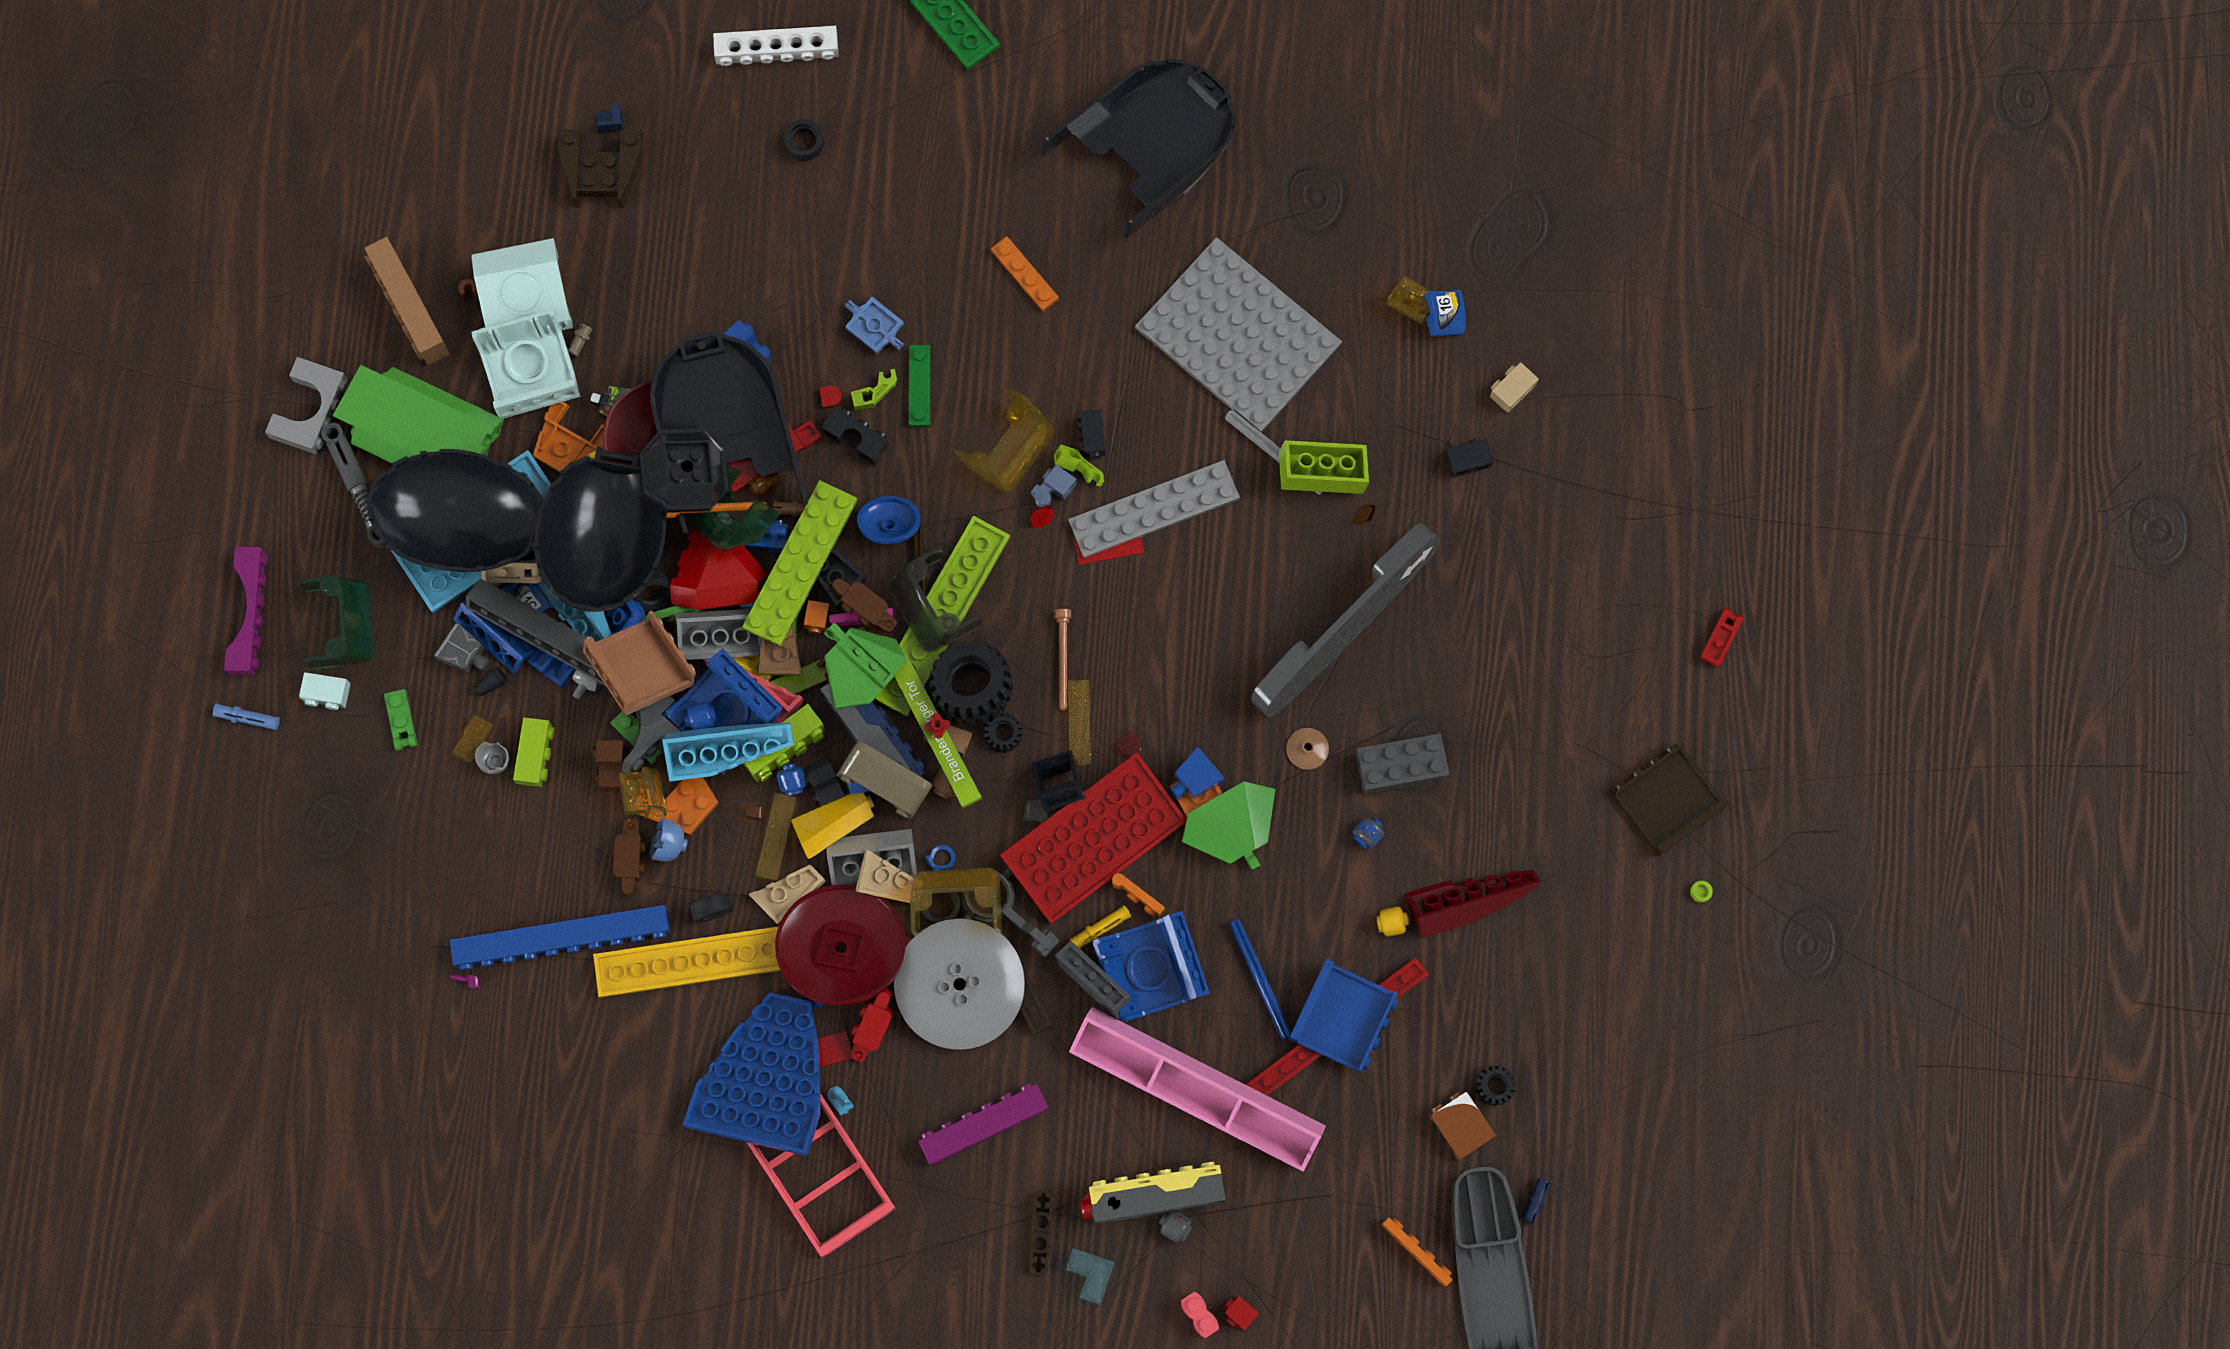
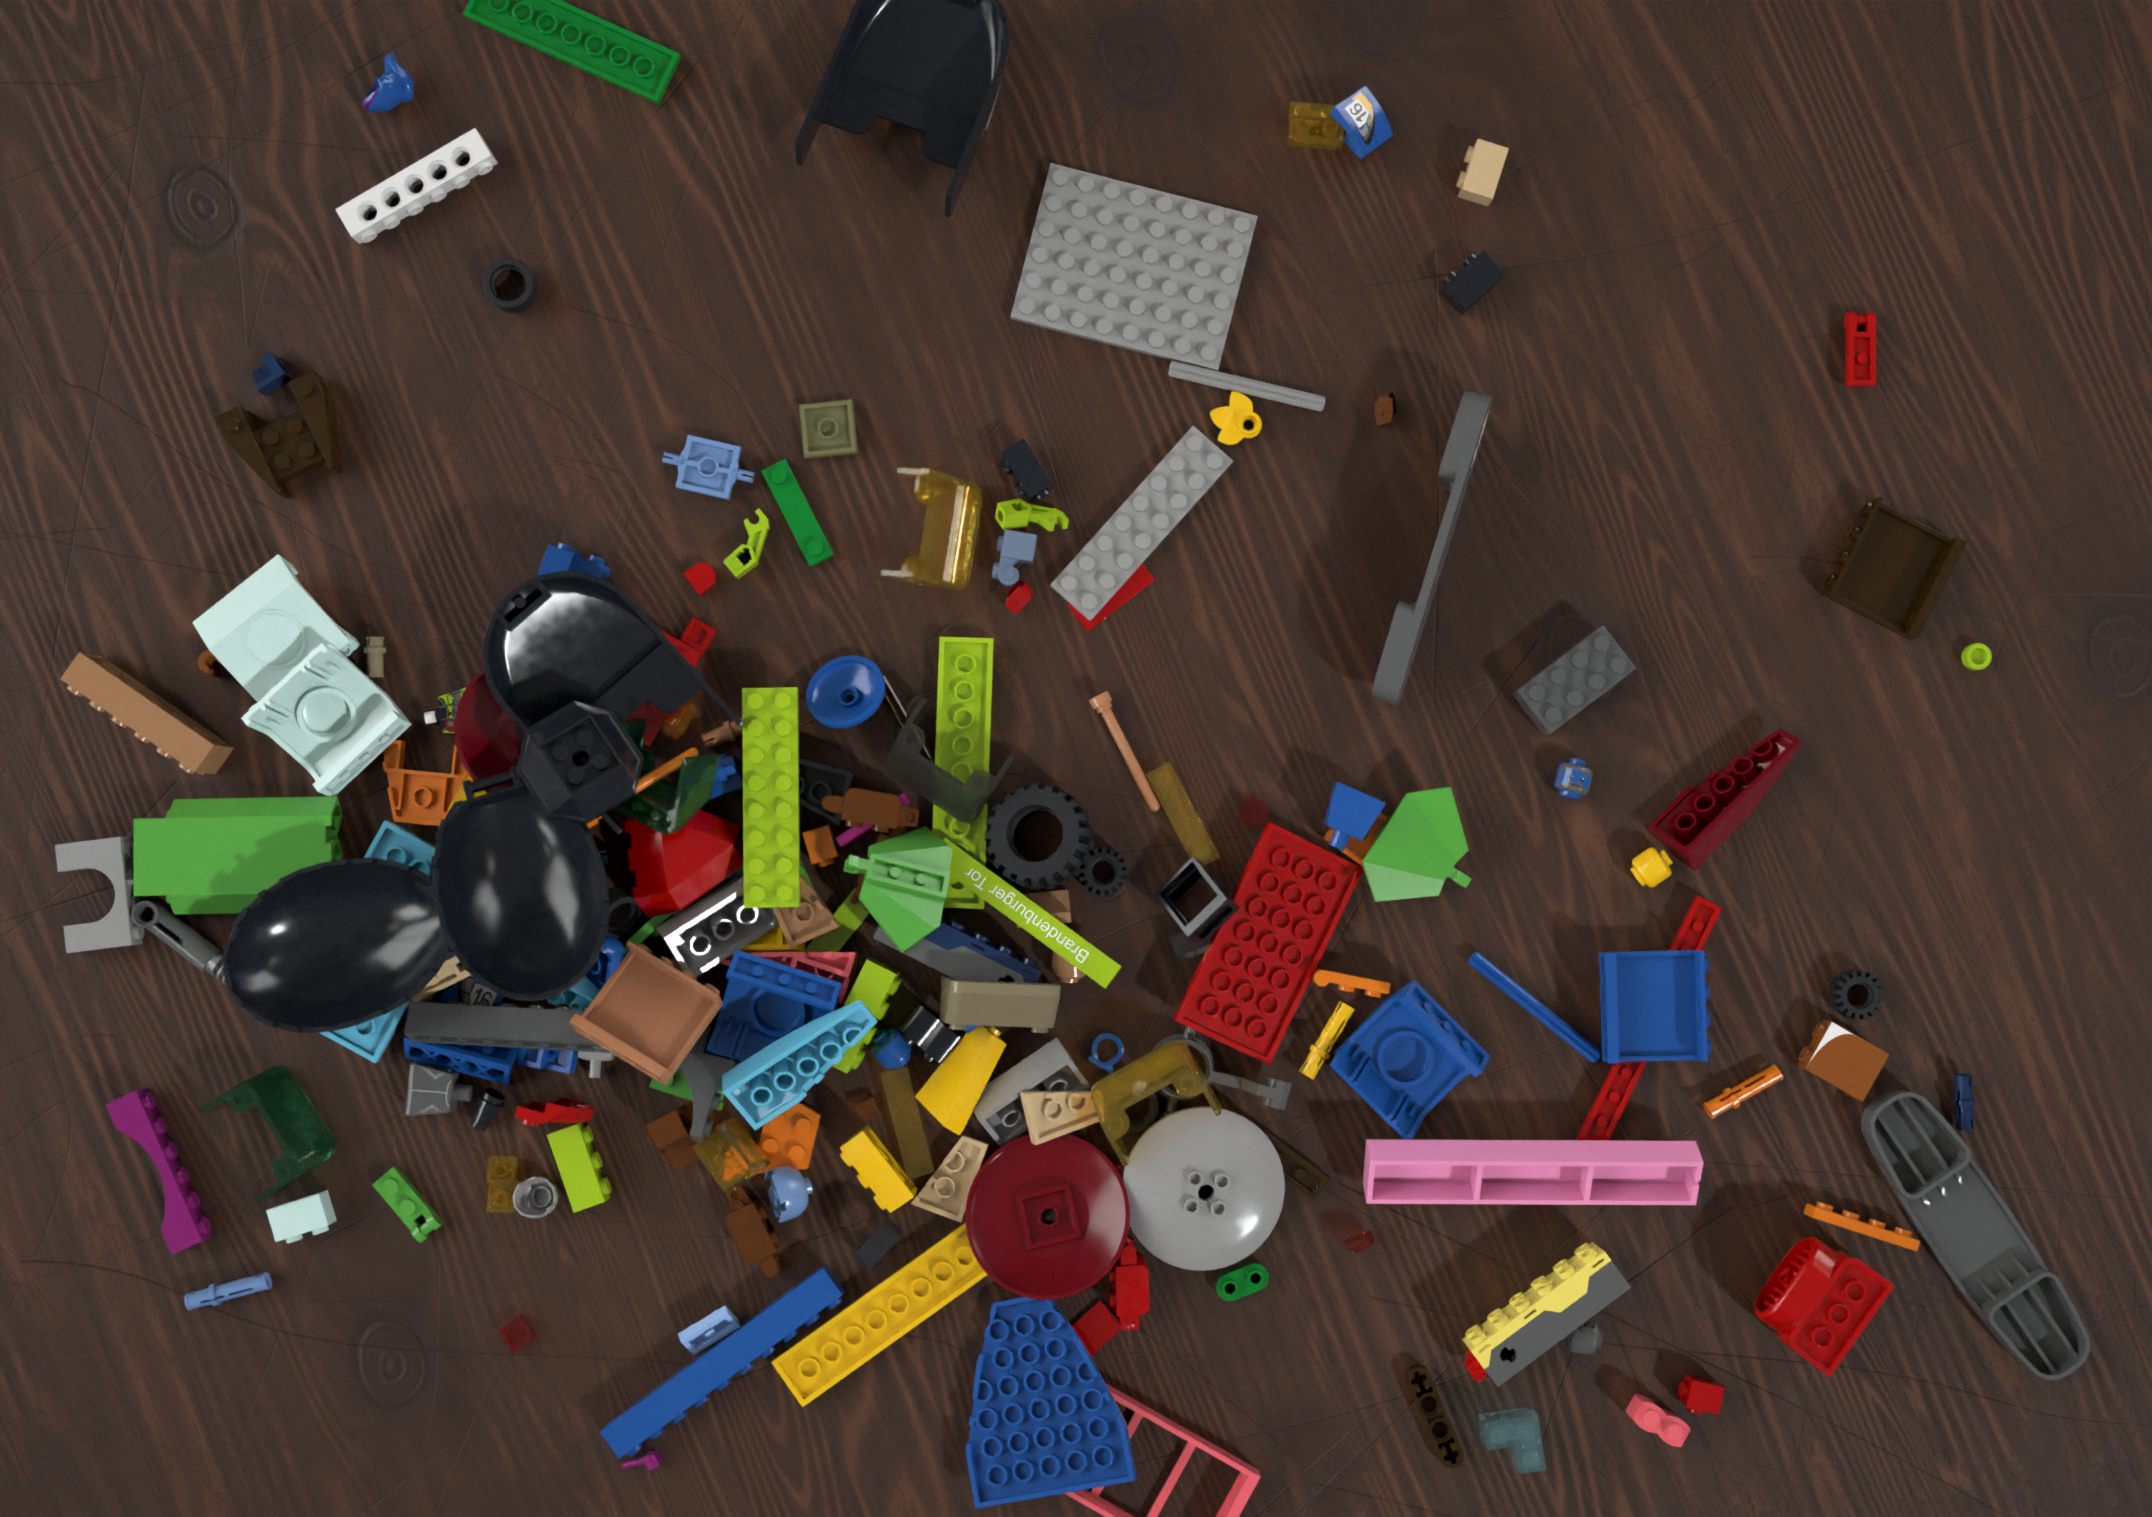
camera: 25 degrees left, 10 degrees up
blue head [684,702,717,730] -> none
black arch [821,407,889,465] -> none
medium azure piece [827,1086,854,1116] -> none
magenta brick [919,1083,1049,1166] -> none
red plate [925,713,950,738] -> none
orange plate [991,236,1059,312] -> none
dark grey panel [1055,941,1131,1020] -> none
lime brick [1279,440,1369,494] -> none
medium nougat dish [1286,728,1329,770] -> none
none -> clear red tile [497,1314,537,1353]
none -> red plate [515,1096,595,1127]
none -> light blue plate [678,1306,741,1355]
none -> olive tile [799,399,858,459]
none -> yellow slope [840,1125,918,1213]
none -> yellow plate [1210,391,1262,445]
none -> green plate [1216,1262,1269,1301]
none -> clear red tile [1343,1231,1375,1253]
none -> orange pin [1703,1064,1783,1119]
none -> red brick [1755,1236,1895,1377]

